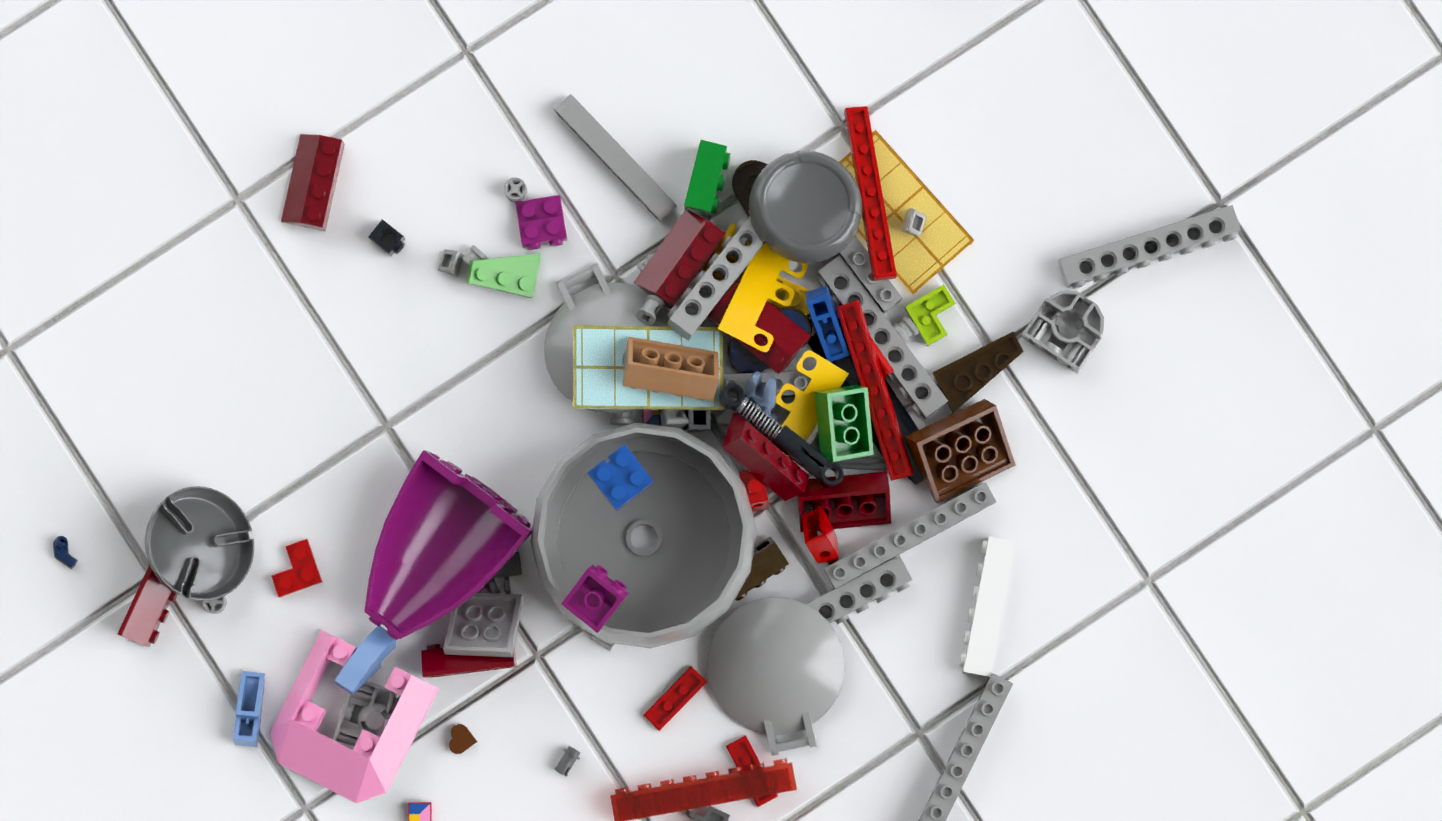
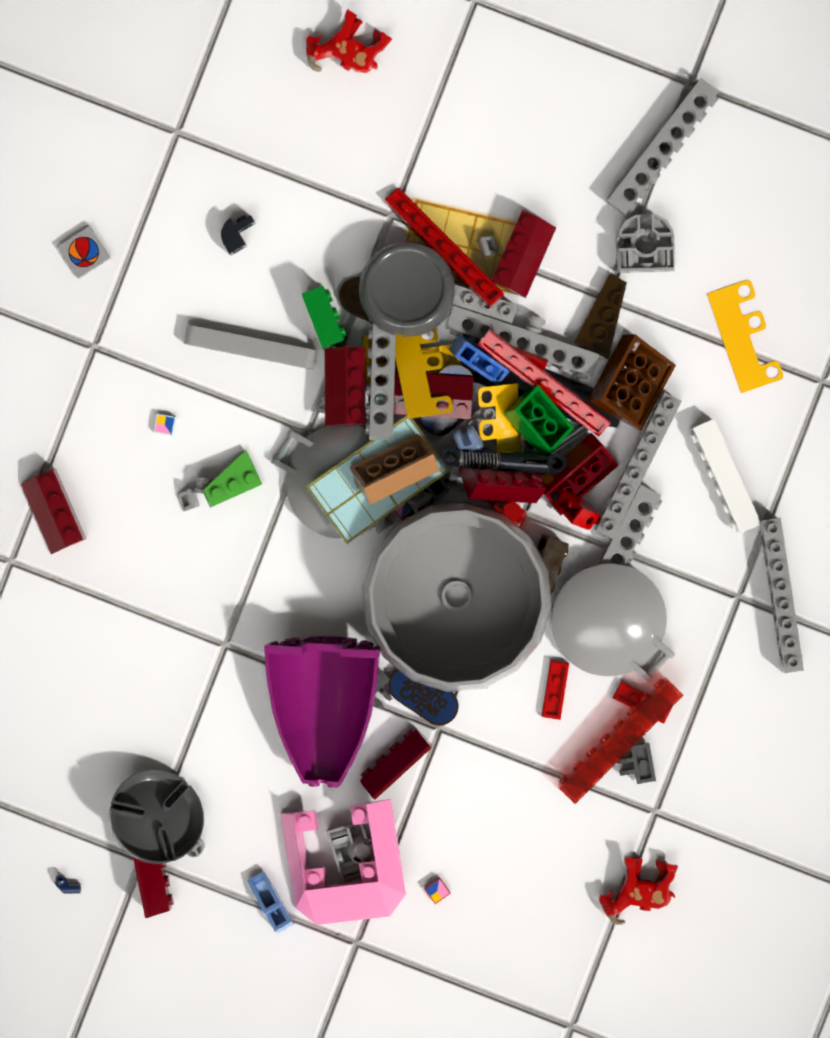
camera: 35 degrees left, 5 degrees up
red plate [271,539,323,598] -> none
medium blue slope [334,626,396,695] -> none
black brick [368,219,405,257] -> none
light grey plate [443,593,523,657] -> none
reddish brown tile [449,724,478,754] -> none
light grey wheel [504,177,527,202] -> none
magenta plate [515,195,567,250] -> none
dark grey pin [554,746,580,777] -> none
magenta plate [561,564,629,633] -> none
blue piece [587,444,654,511] -> none
light grey bush [636,295,665,325] -> none
lime plate [905,284,956,347] -> none
none -> tile [154,414,176,436]
none -> black brick [221,215,256,256]
none -> tile [389,669,459,725]
none -> dark red slope [492,210,556,298]
none -> yellow piece [707,280,783,393]

